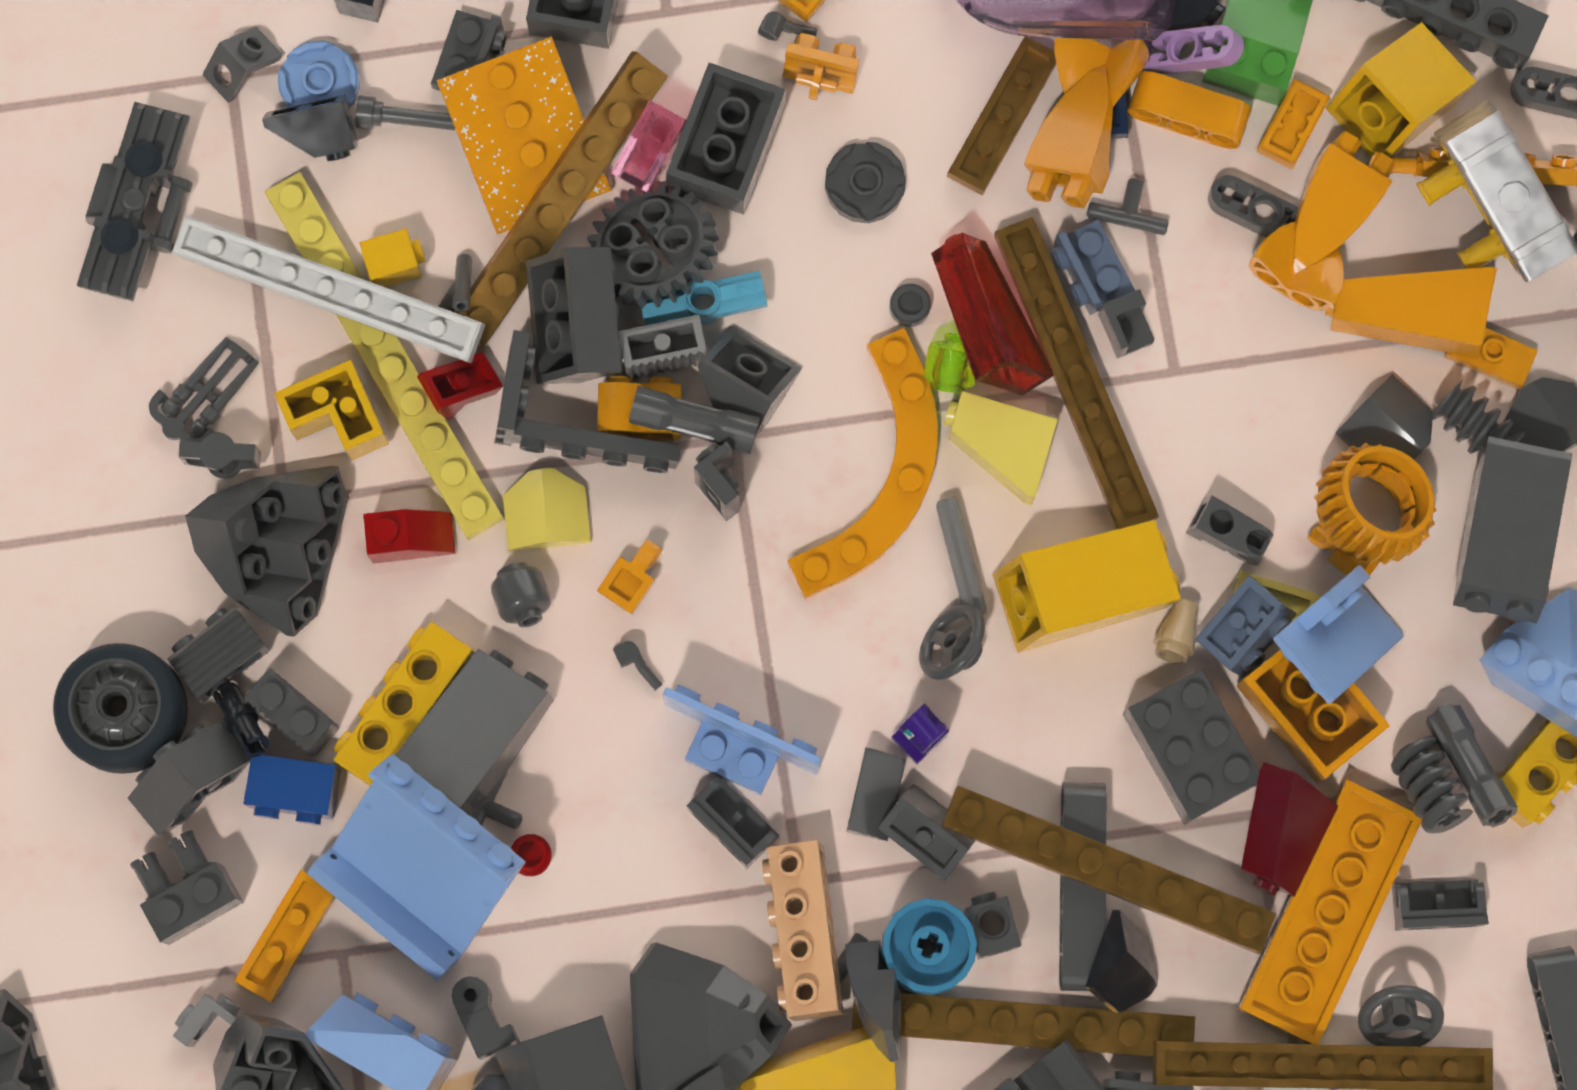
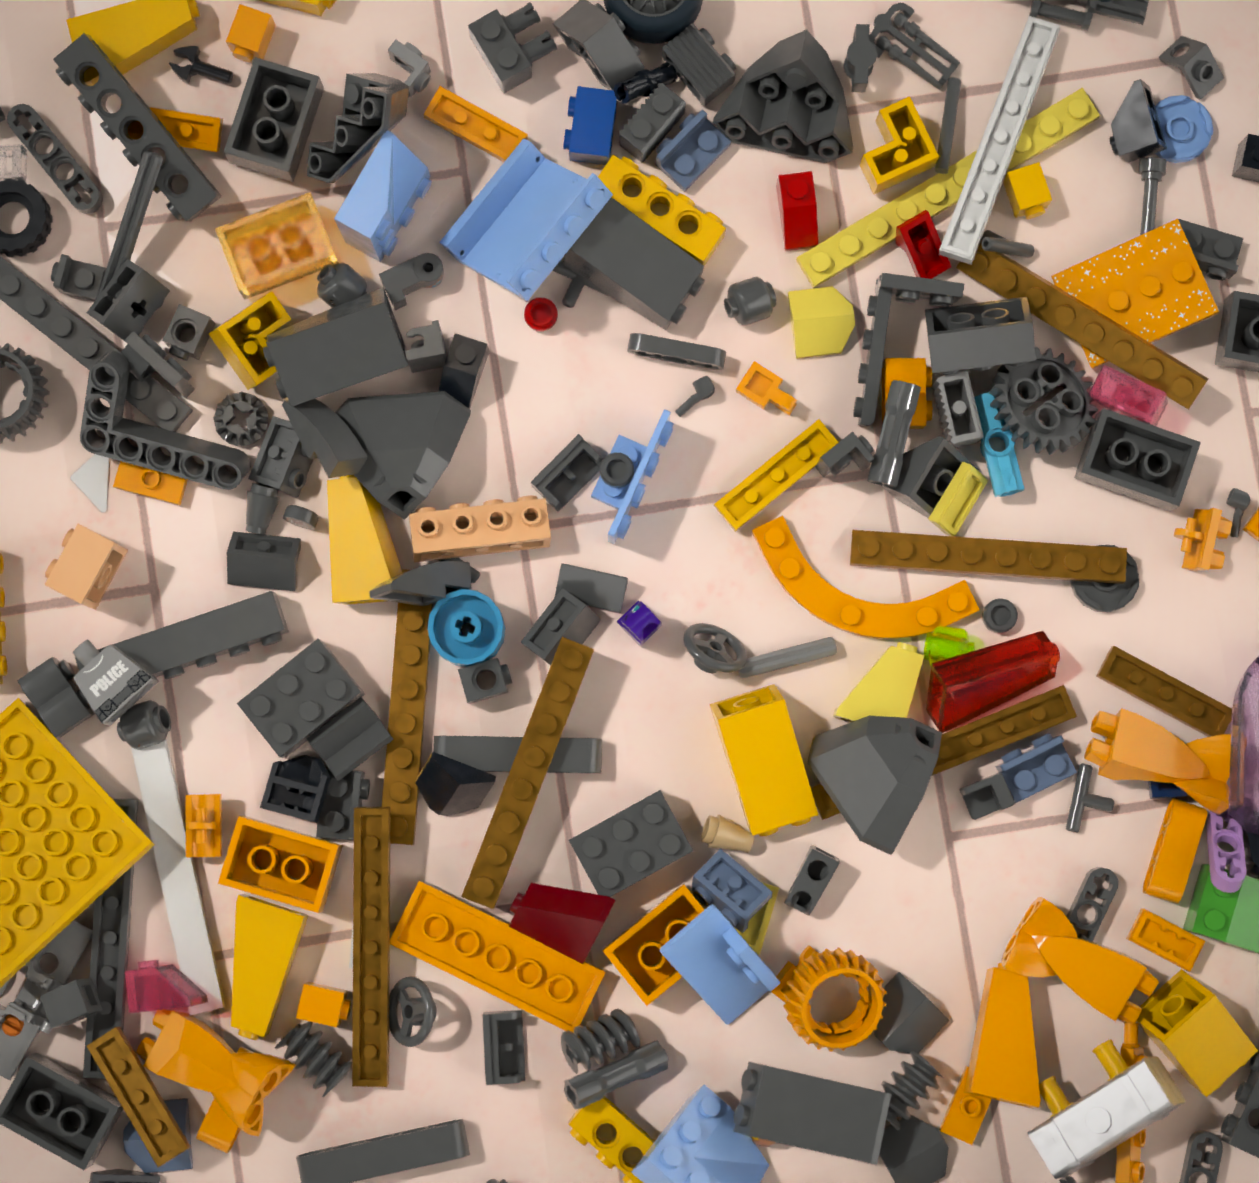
camera: 90 degrees right, 5 degrees up
none -> dark grey hinge [405,320,447,373]
none -> black slope [438,333,490,409]
none -> dark grey tile [600,453,634,488]
none -> dark grey beam [627,333,727,370]
none -> sand blue bracket [656,109,731,192]
none -> yellow plate [714,419,839,532]
none -> dark grey brick [807,716,942,855]
none -> pearl gold plate [850,530,1127,584]
none -> light yellow tile [928,462,988,537]
none -> dark grey bar [935,77,961,174]

